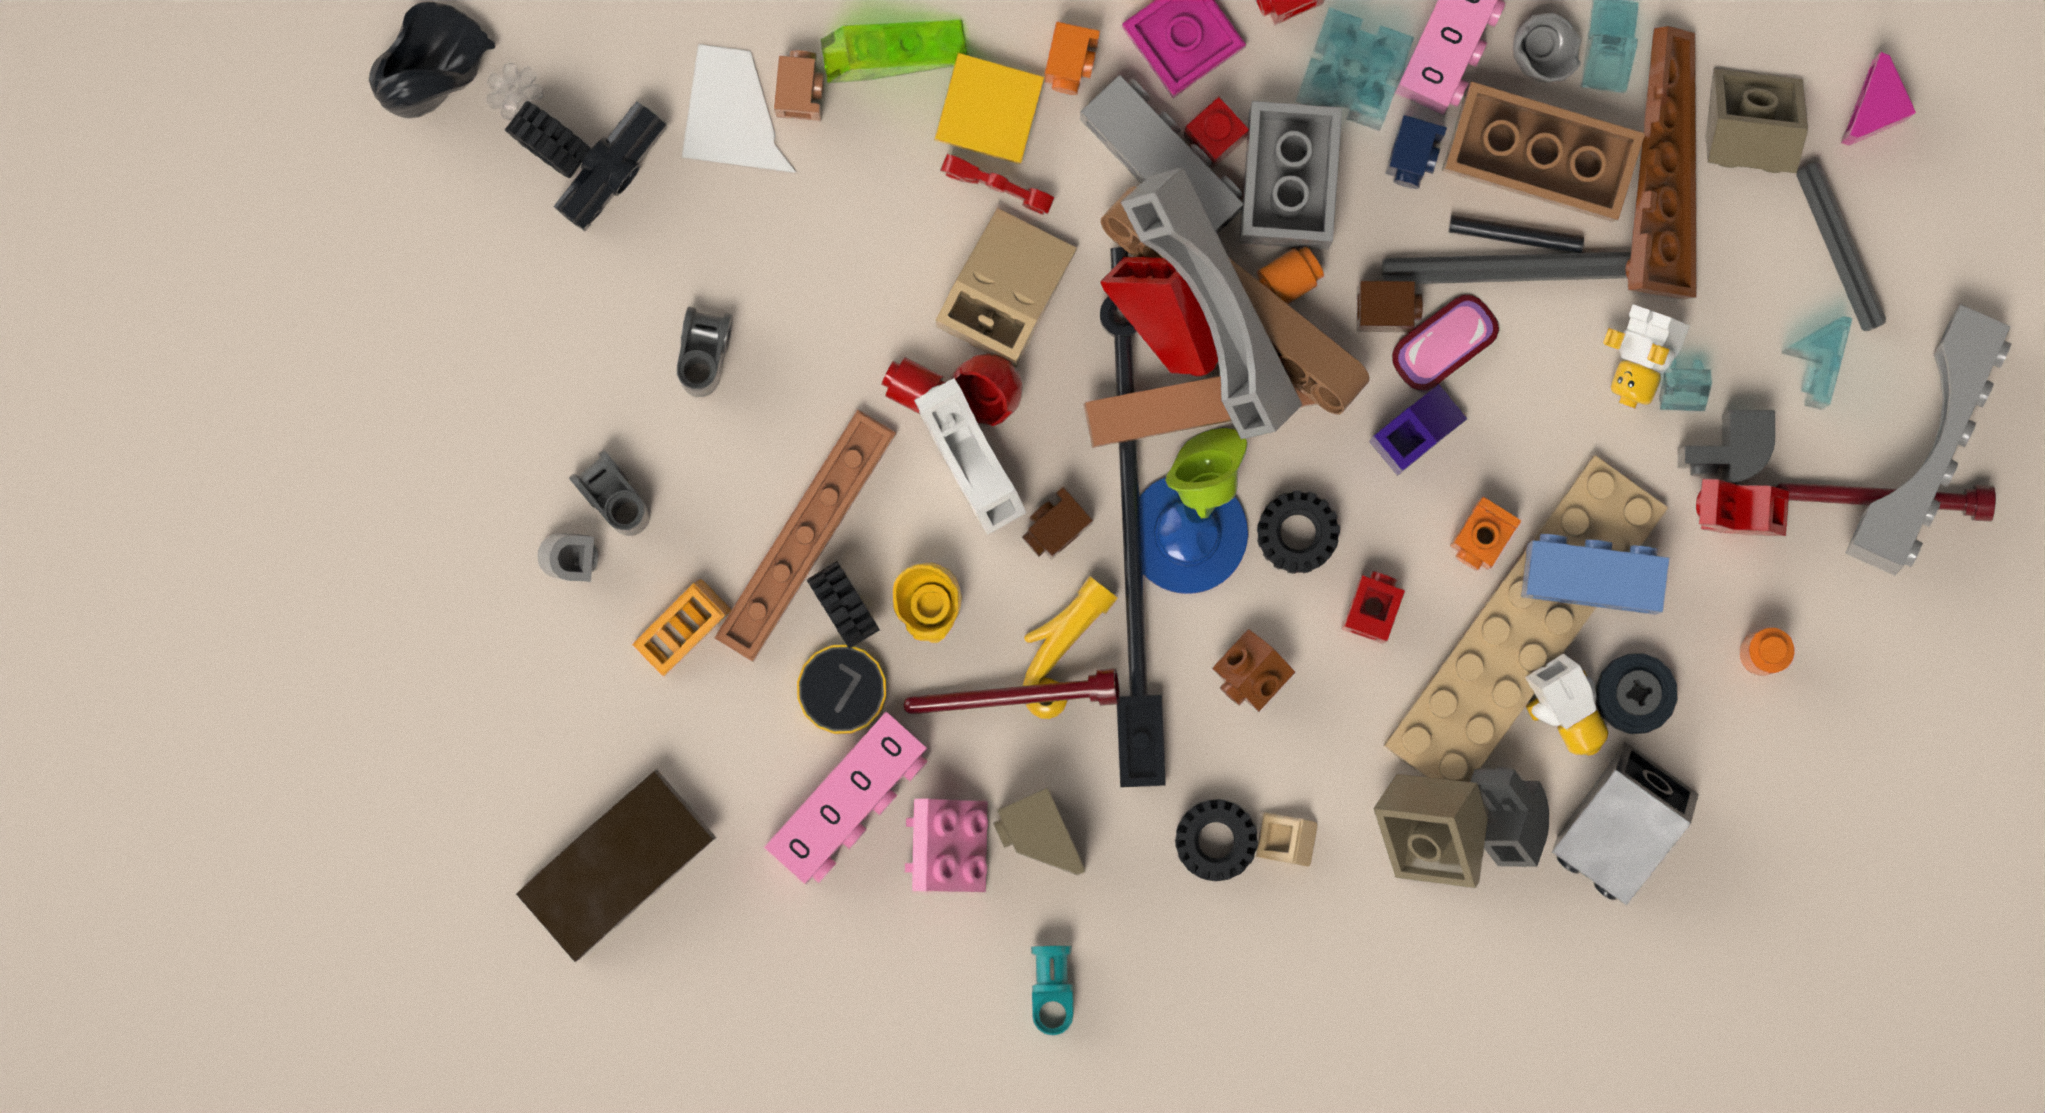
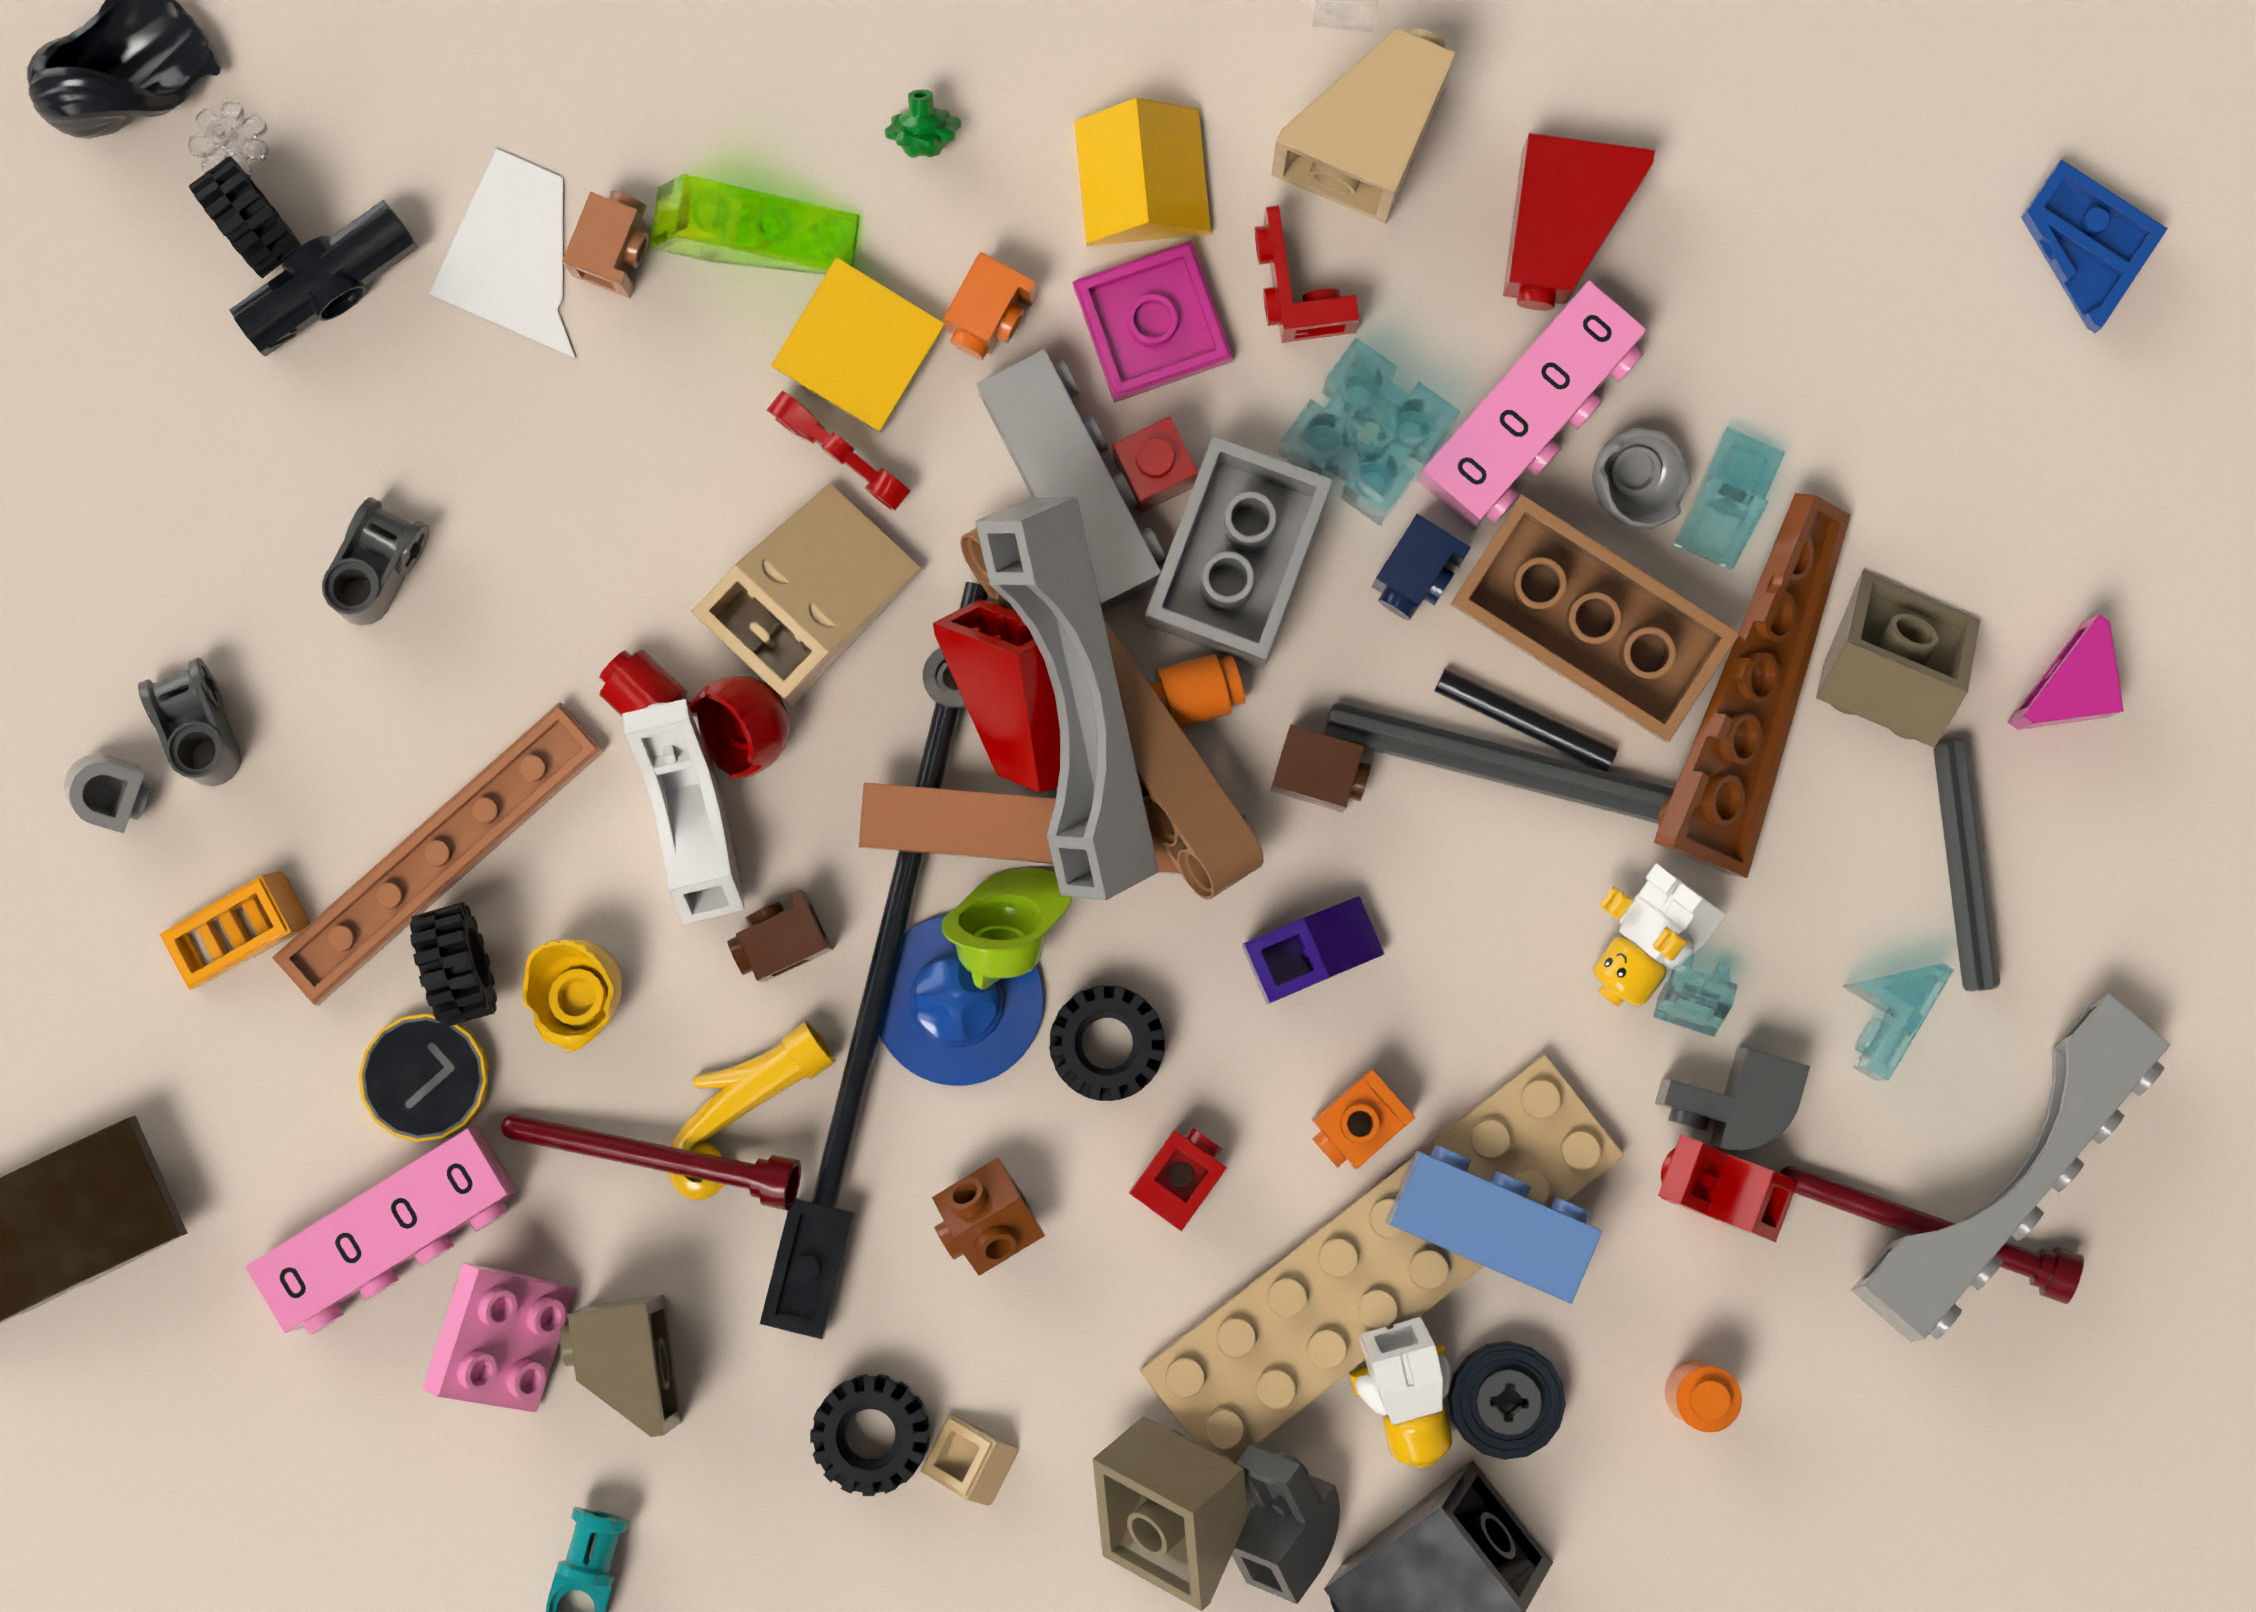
camera: 20 degrees right, 0 degrees up
sticker [1392,295,1499,391] -> none

